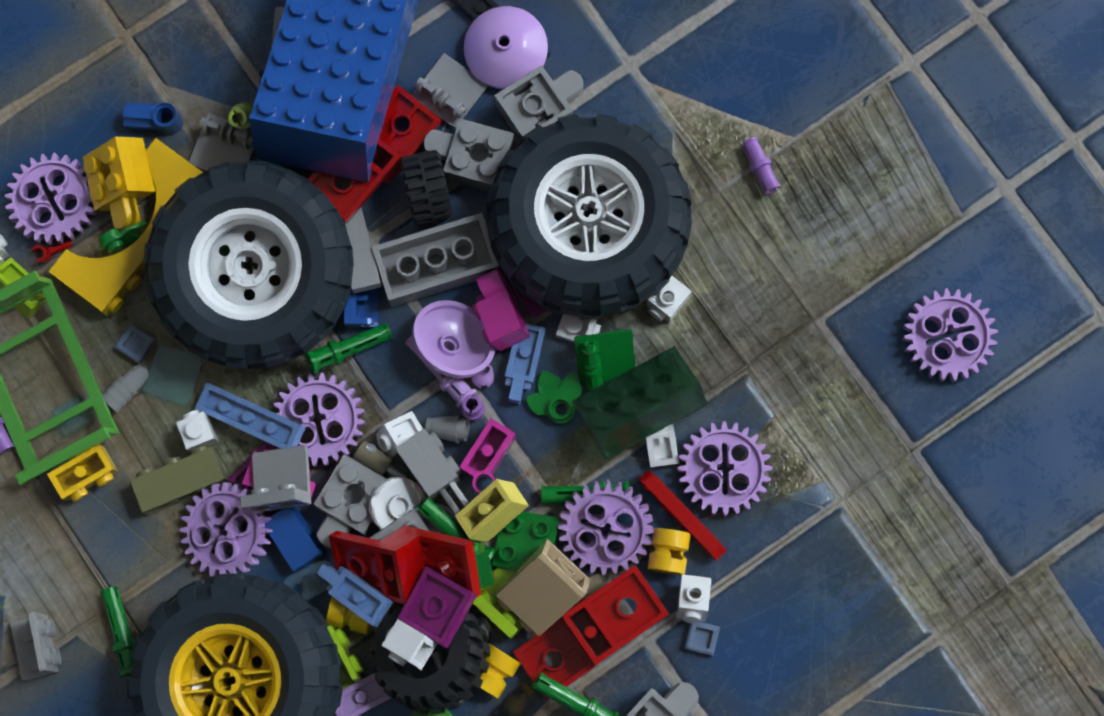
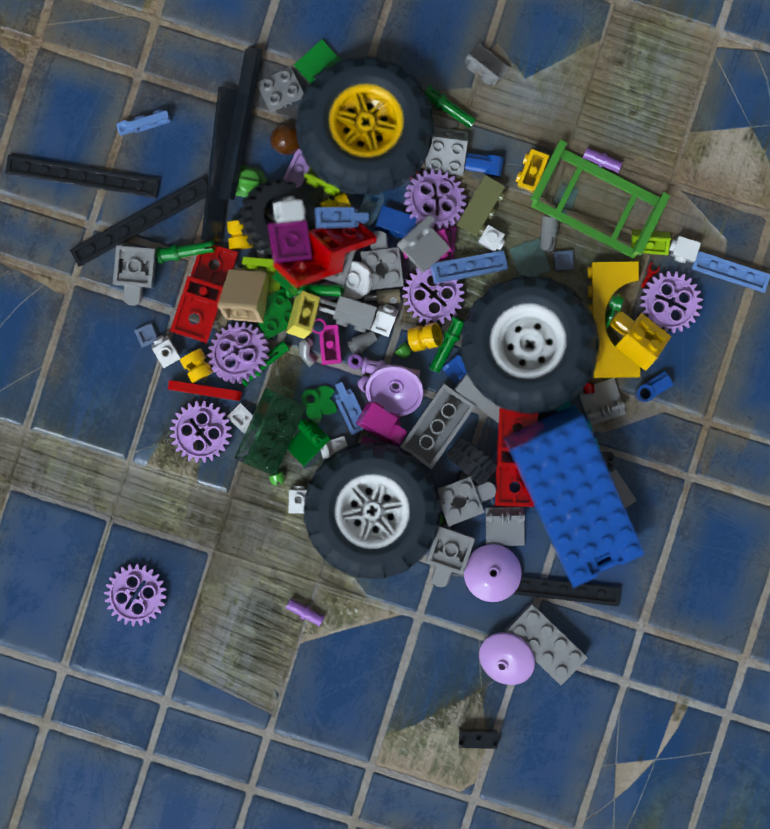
camera: 135 degrees right, 10 degrees up
lime hinge [228,102,253,129] -> none
none -> bright green hinge [268,471,285,486]
none -> light grey arm [299,338,316,367]
none -> bright green hinge [394,342,411,358]
none -> yellow wheel [407,322,443,352]
none -> light grey bracket [425,127,469,176]
none -> blue piece [464,153,504,177]

